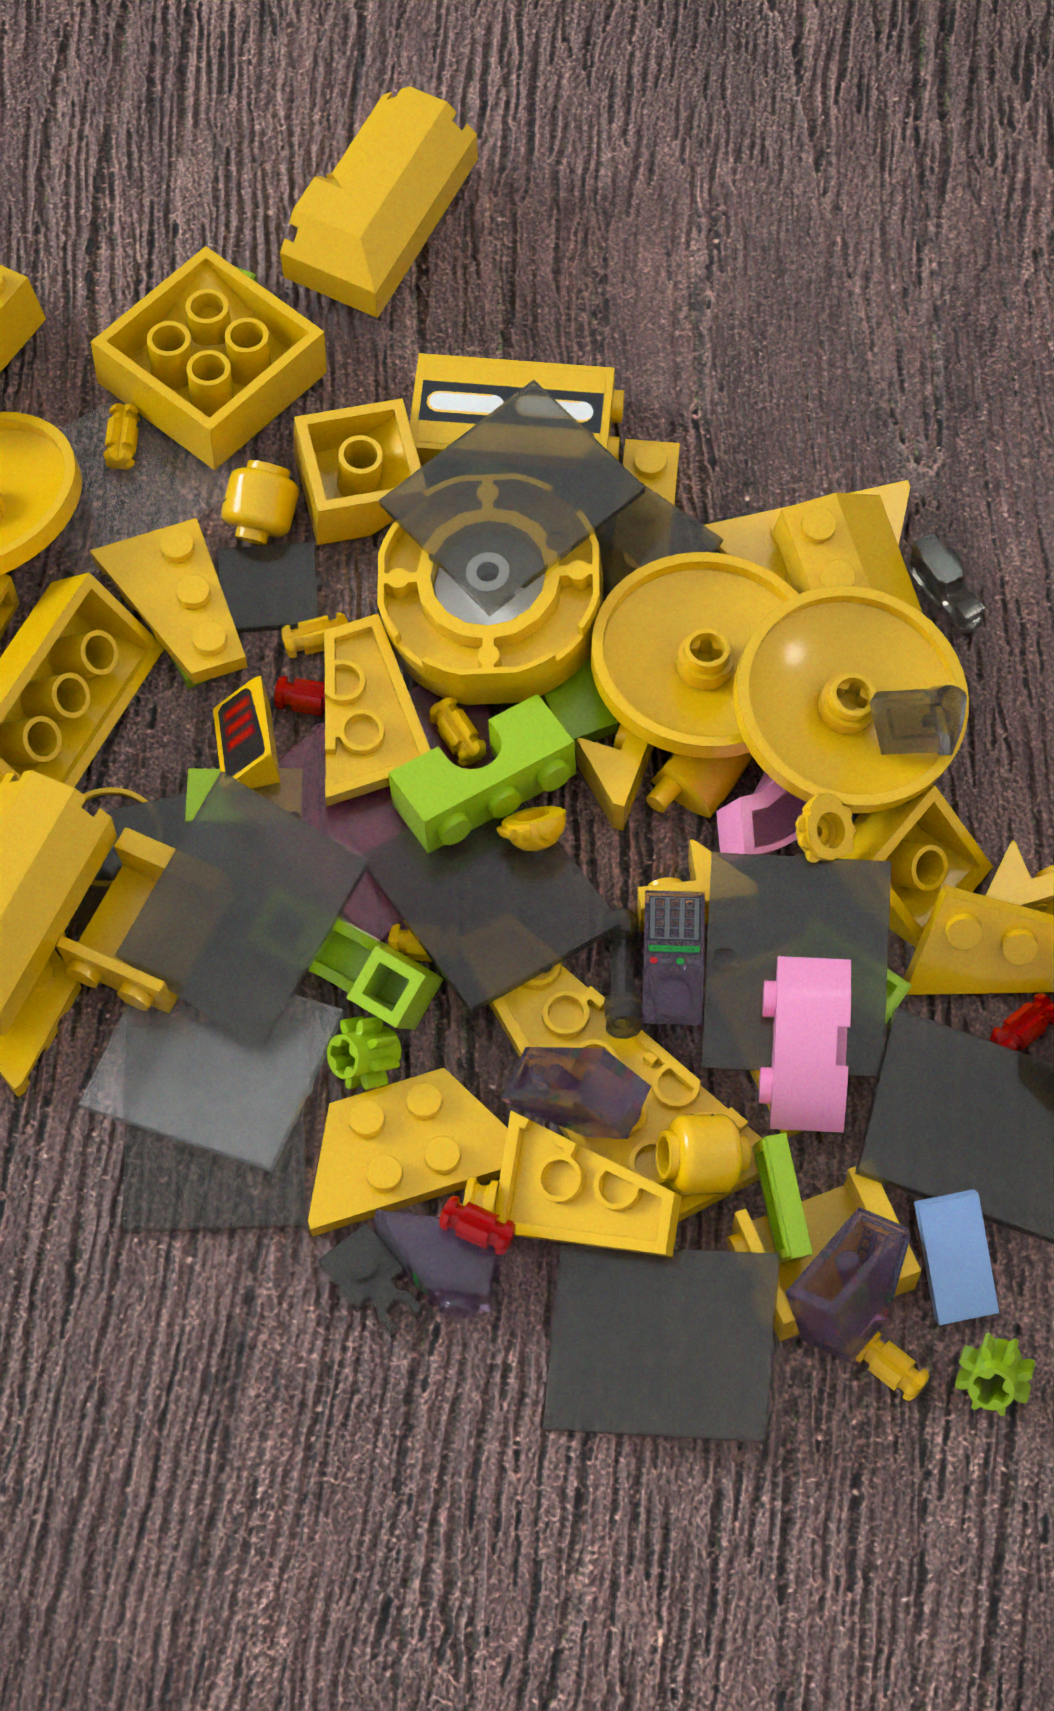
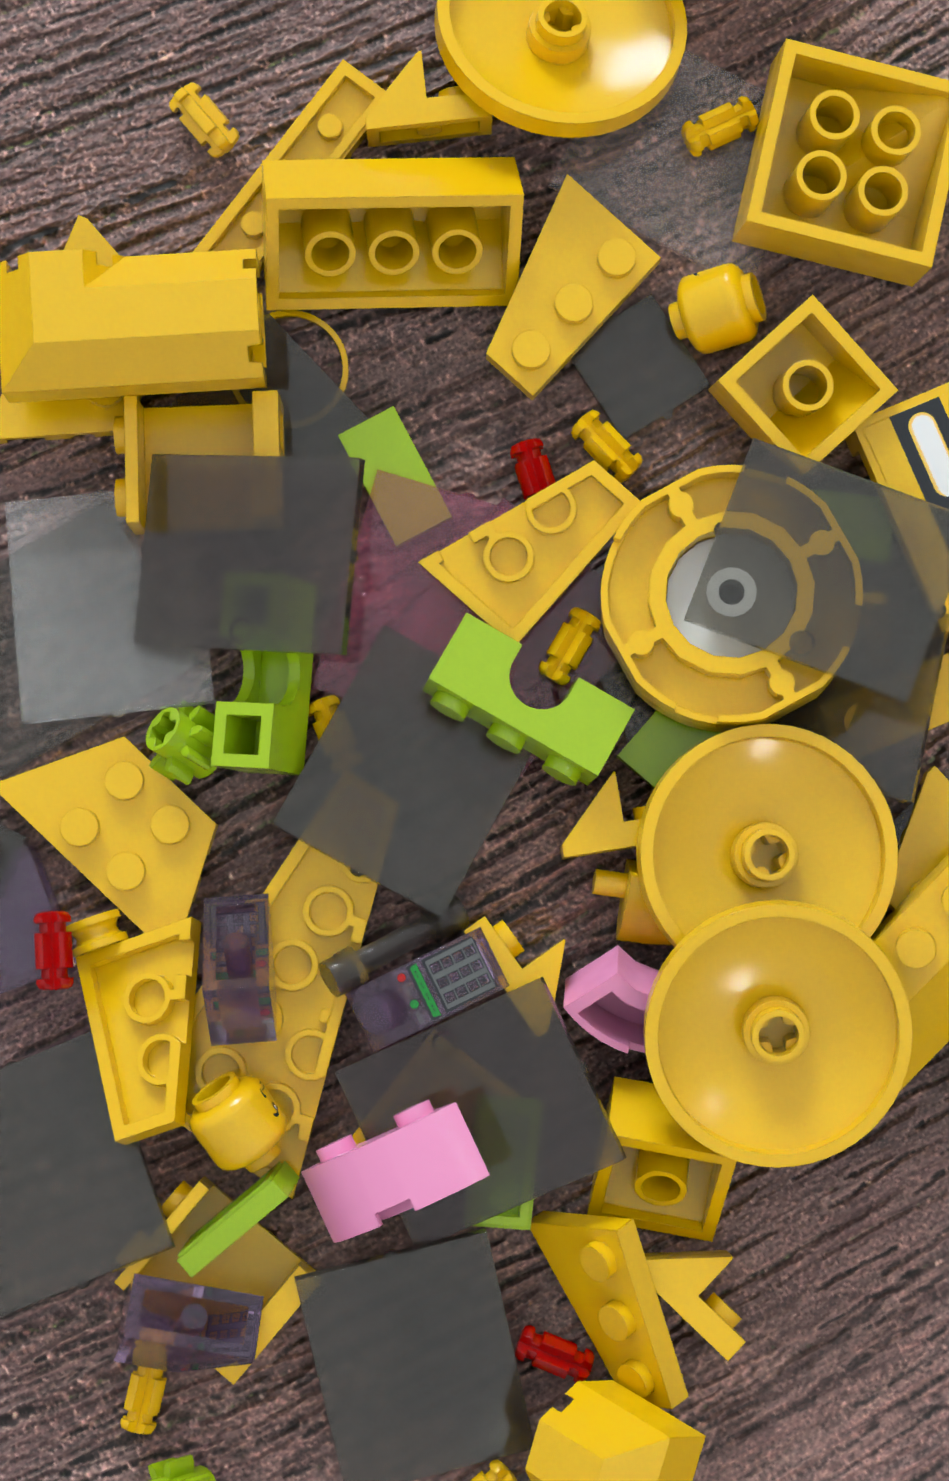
camera: 55 degrees right, 20 degrees up
slope [213,676,281,795] -> none
yellow animal [496,806,566,851] -> none
yellow animal [795,793,856,863] -> none
clear smoke tile [869,685,967,756] -> none
light blue tile [914,1189,999,1325] -> none

